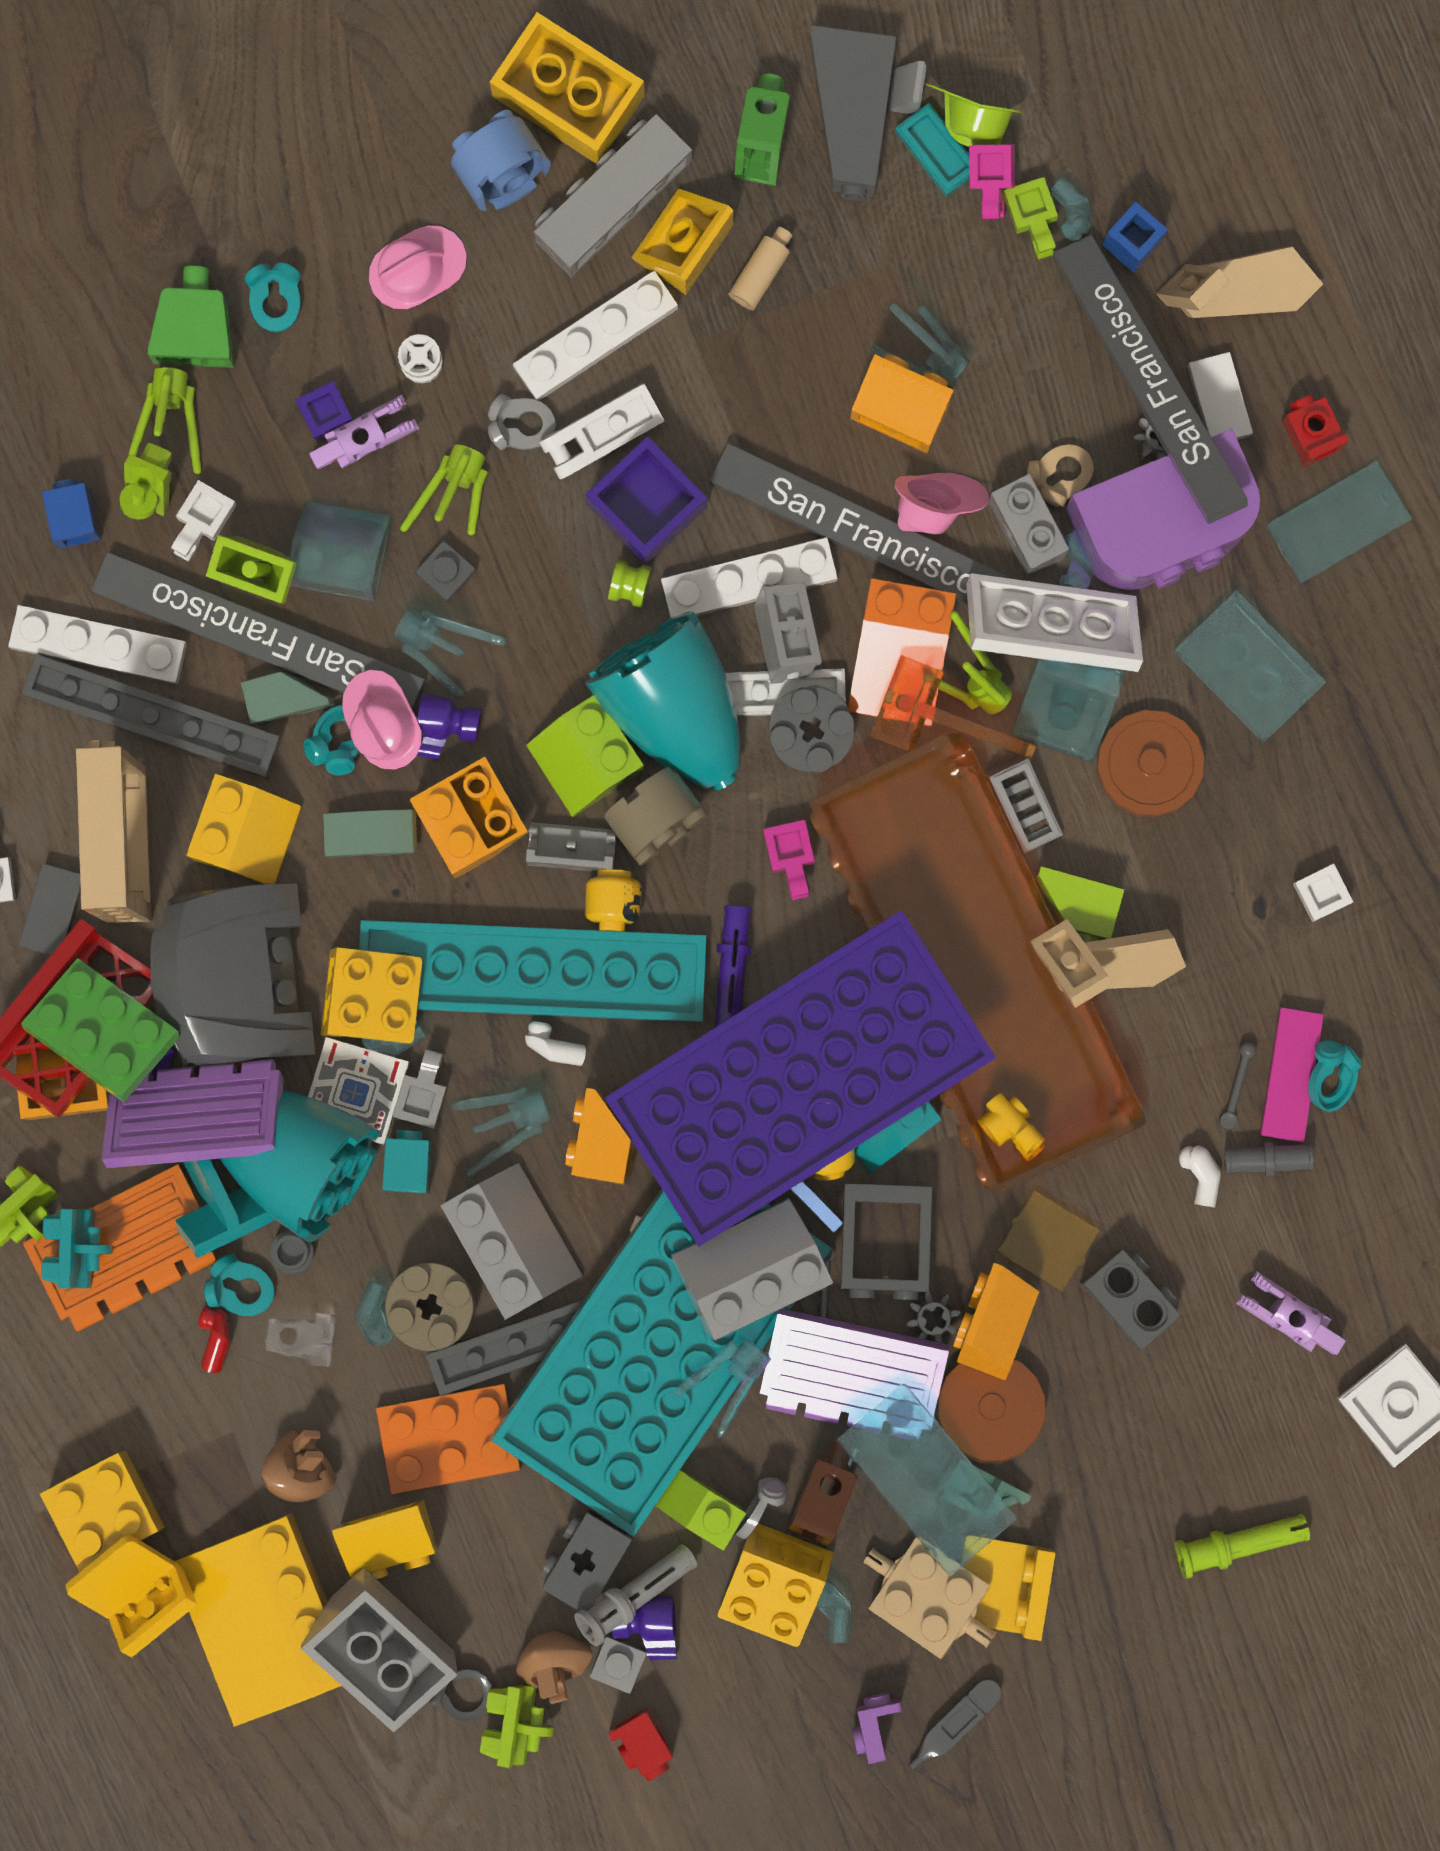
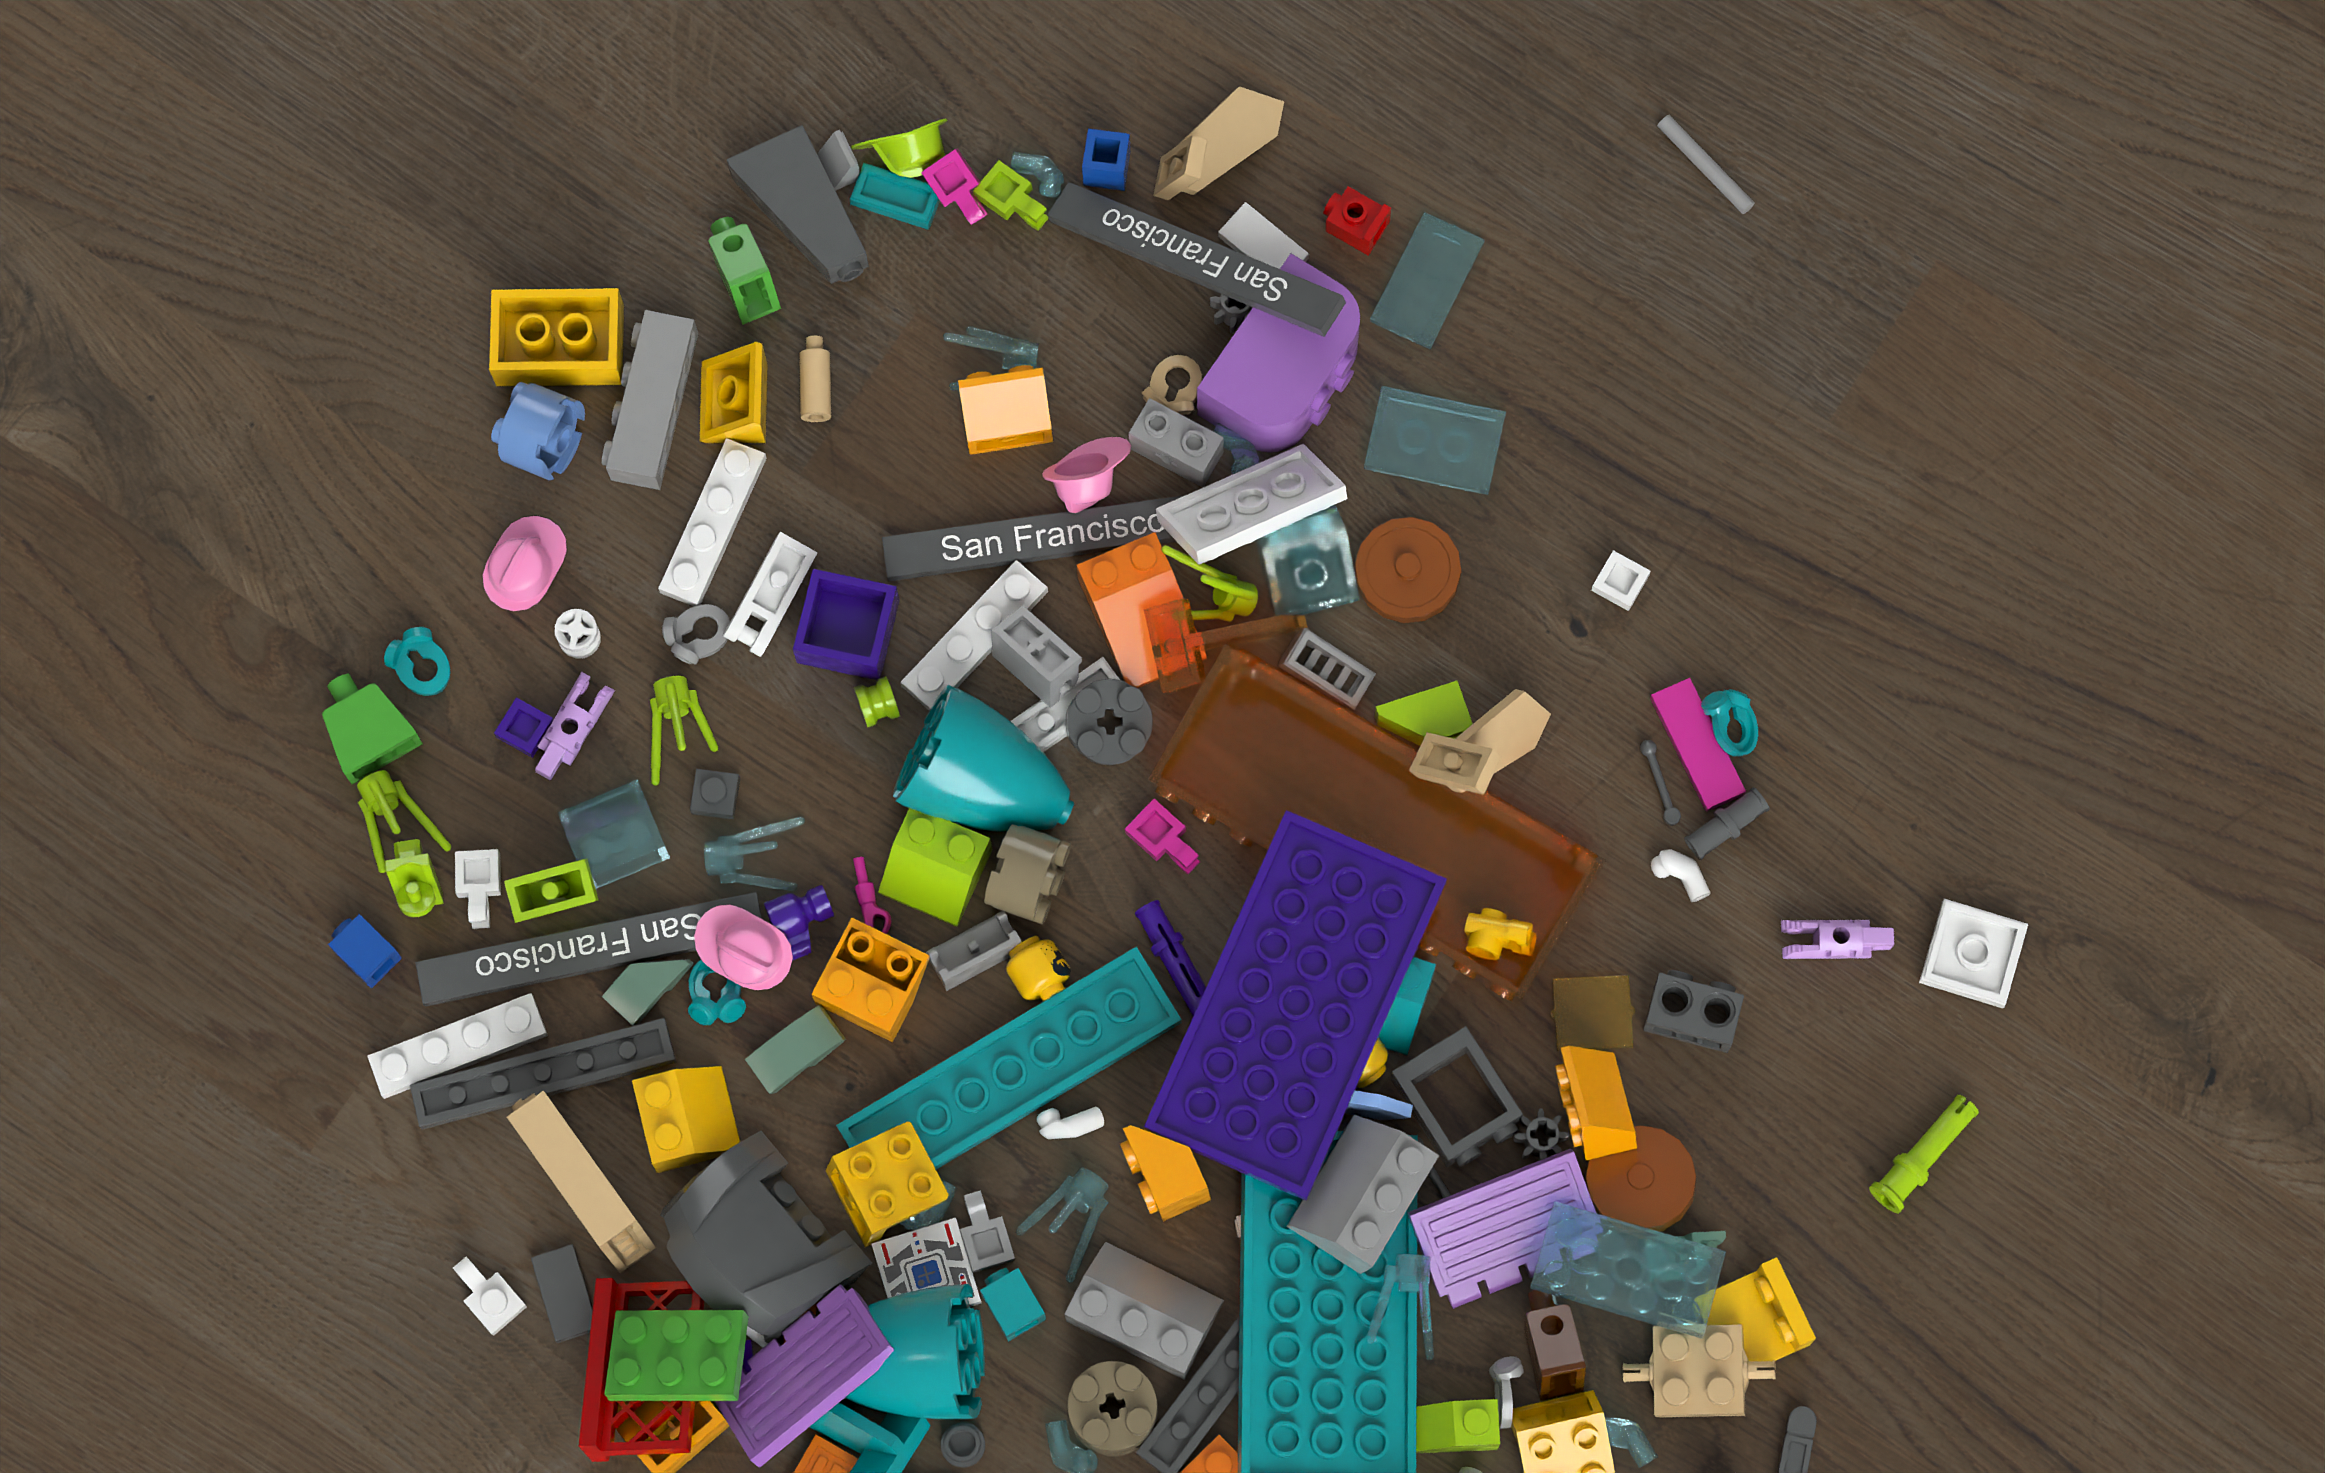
camera: 30 degrees left, 10 degrees down
none -> dark pink hand [853,857,891,934]

